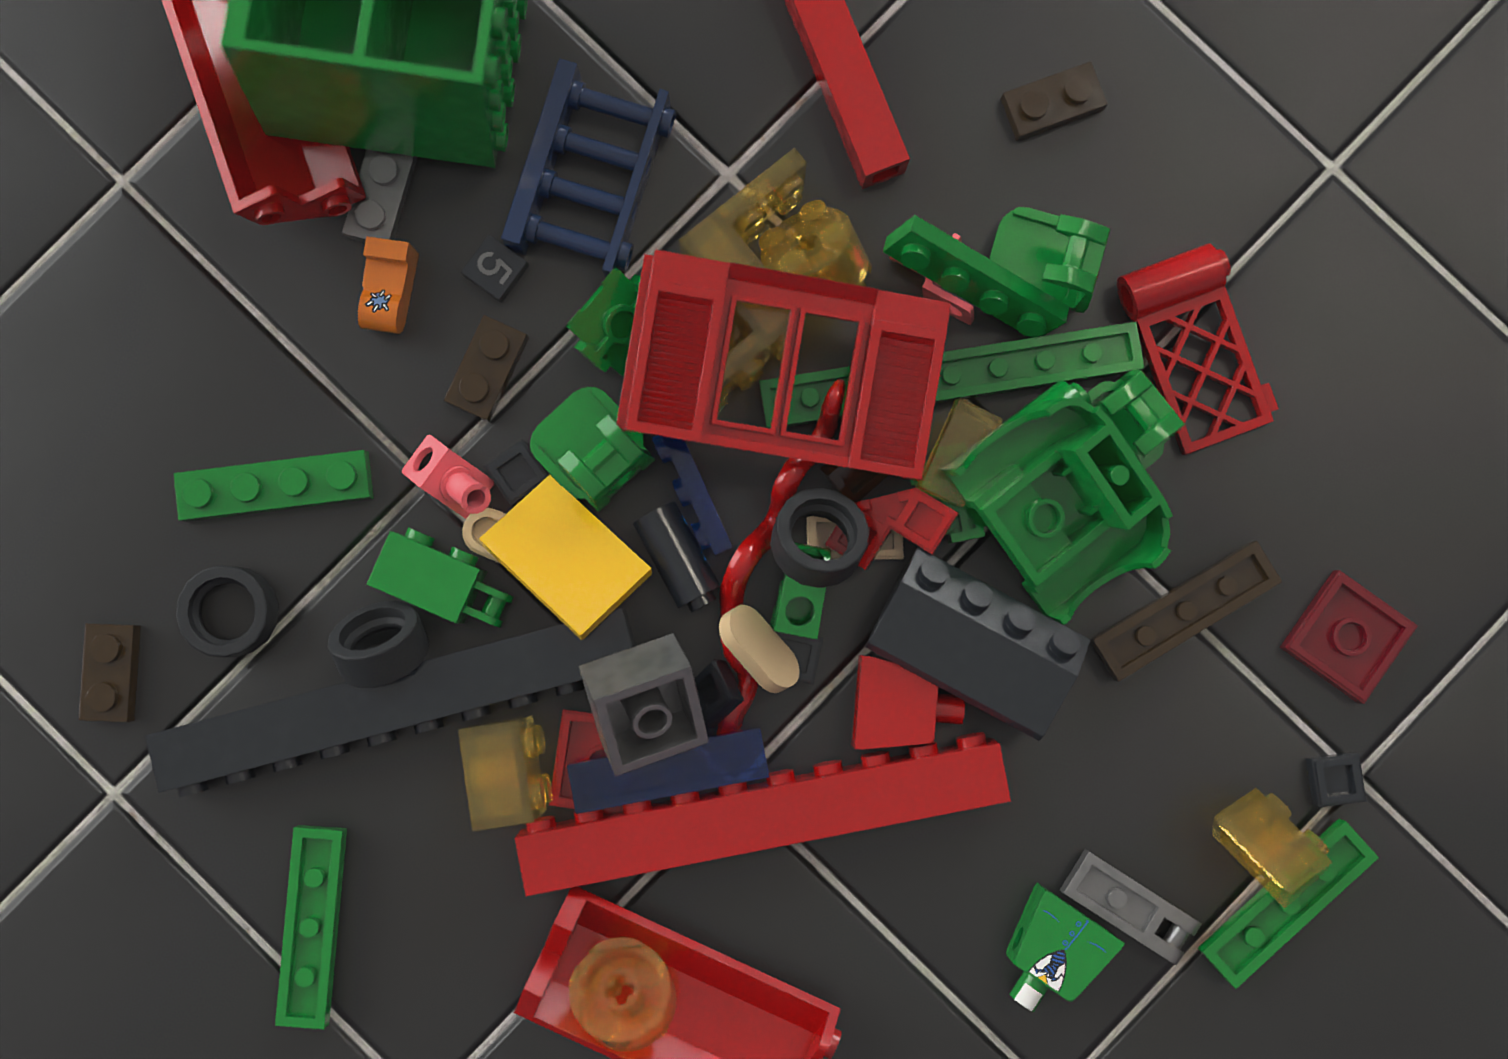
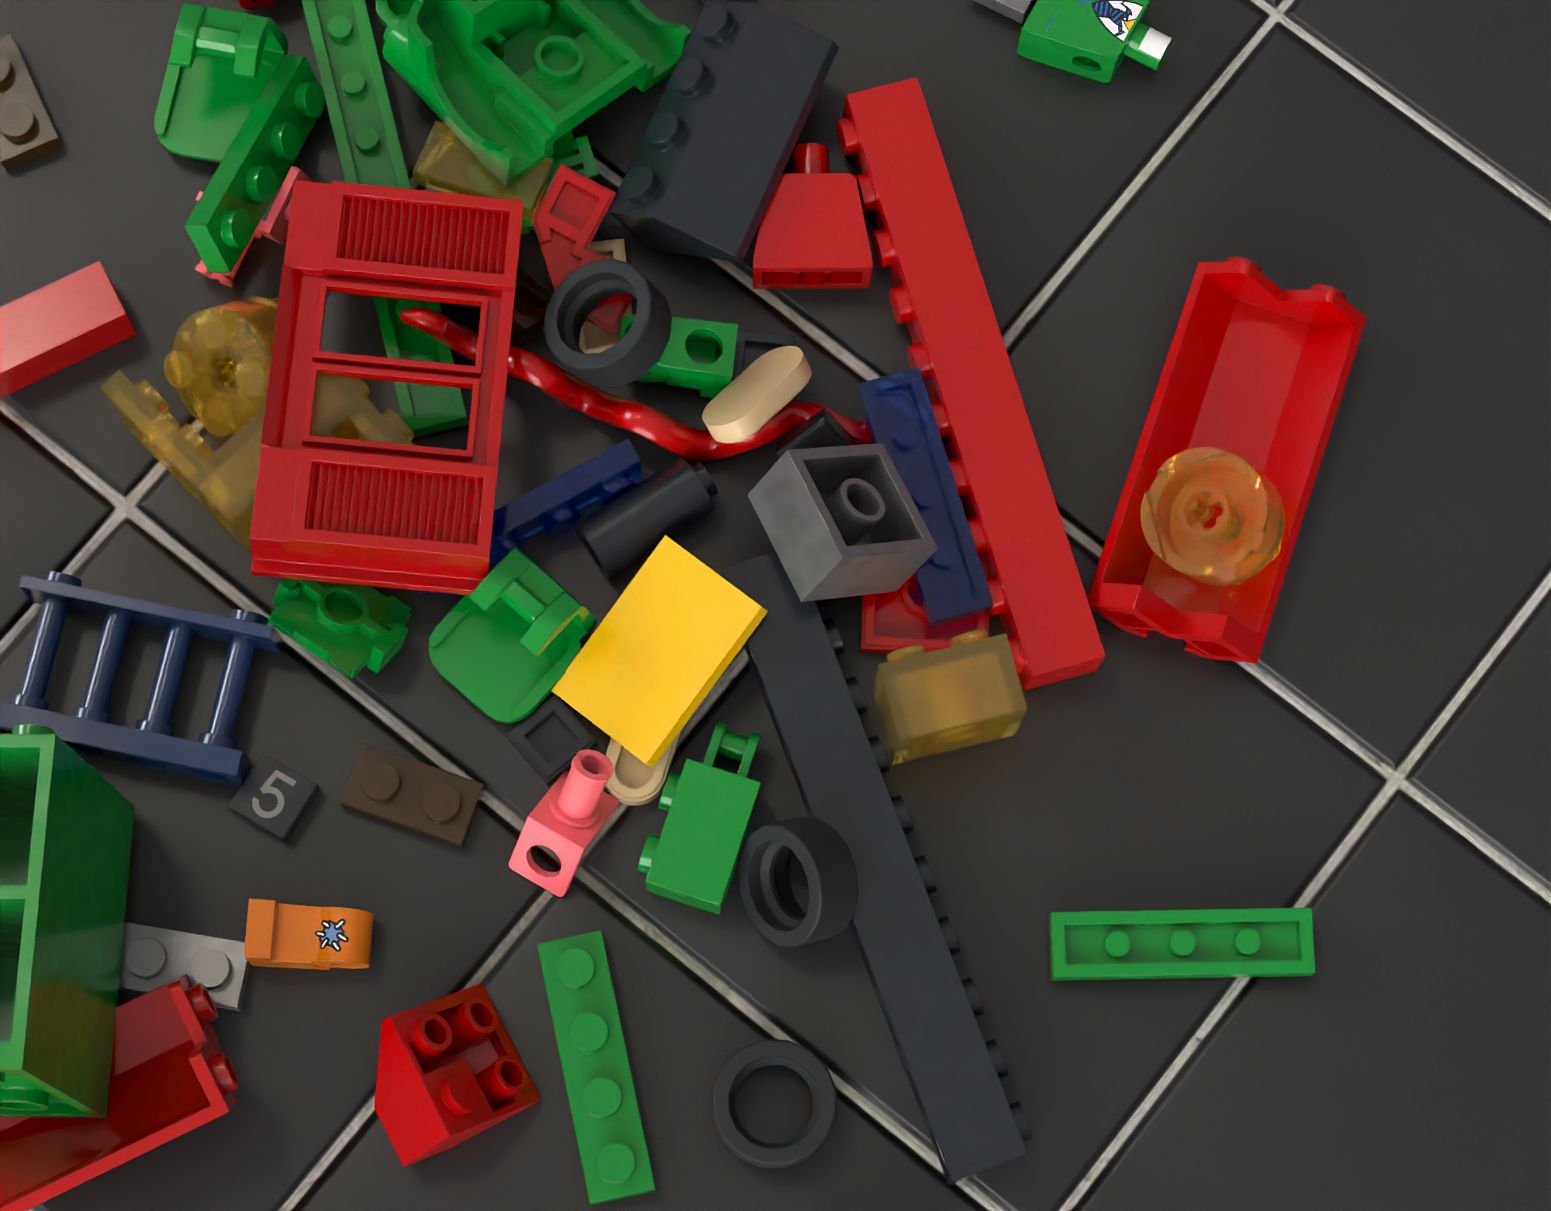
camera: 95 degrees left, 10 degrees down
none -> red slope [374,983,541,1167]

